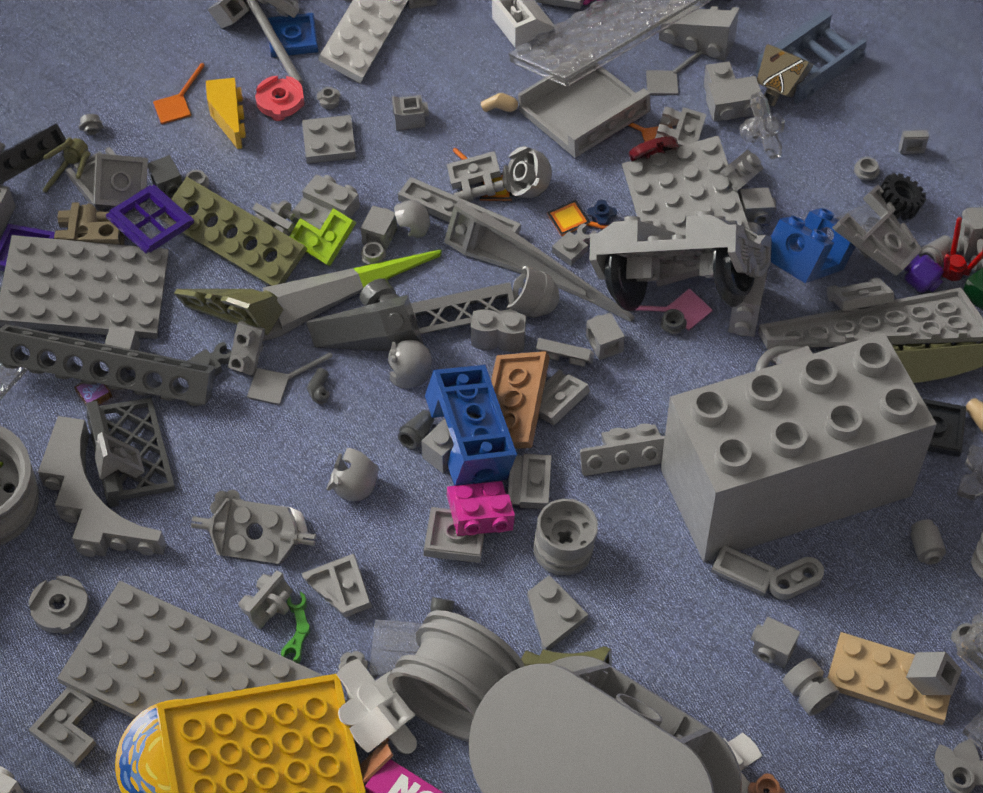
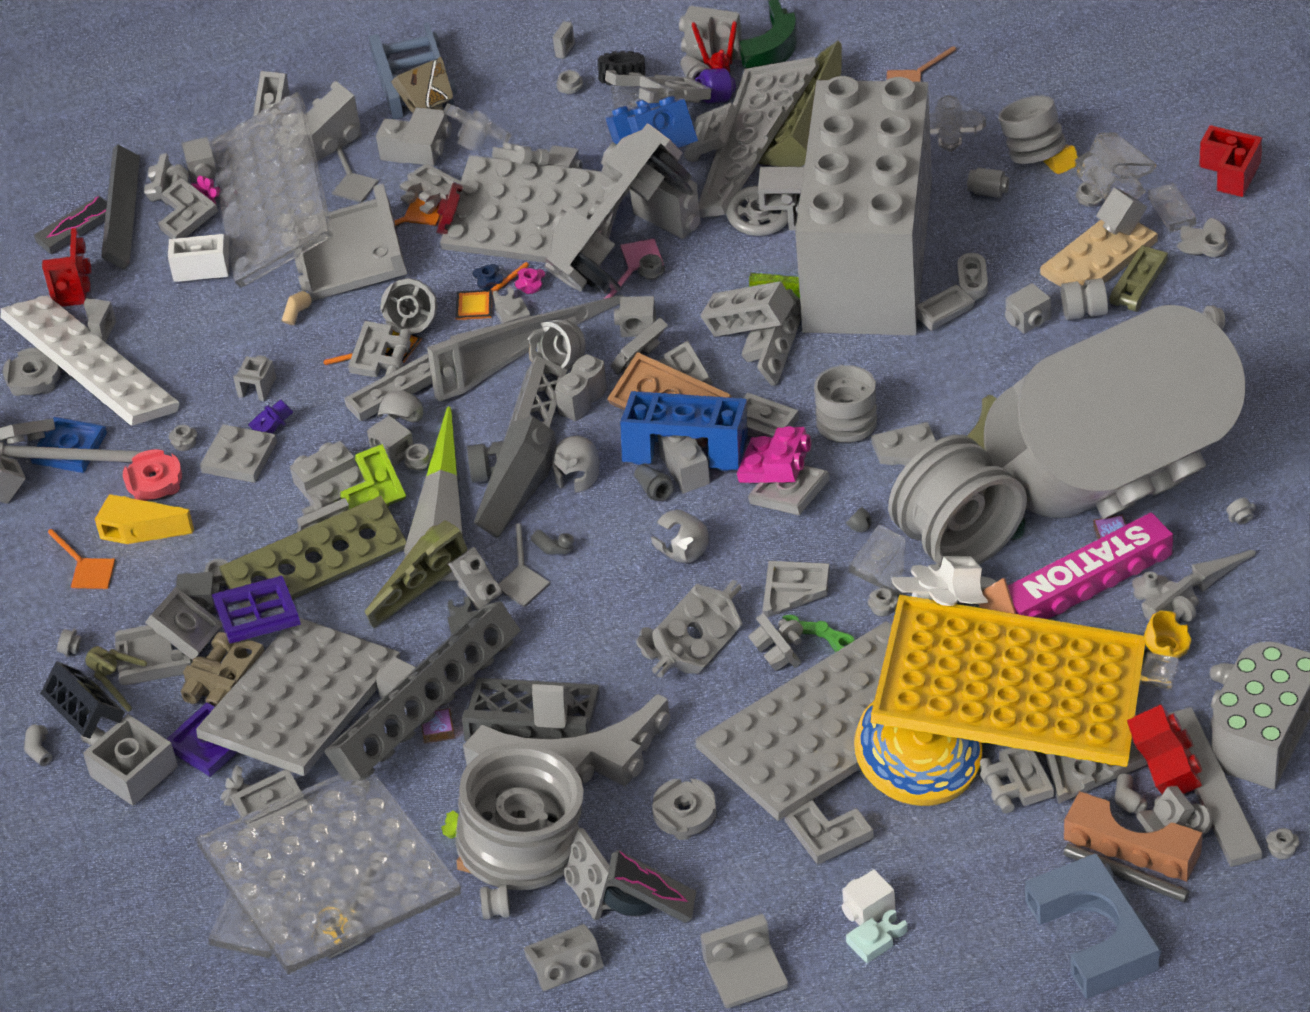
camera: 60 degrees left, 10 degrees down
none -> dark purple piece [248,399,294,434]
none -> light grey brick [700,281,794,337]
none -> olive plate [1109,245,1168,312]

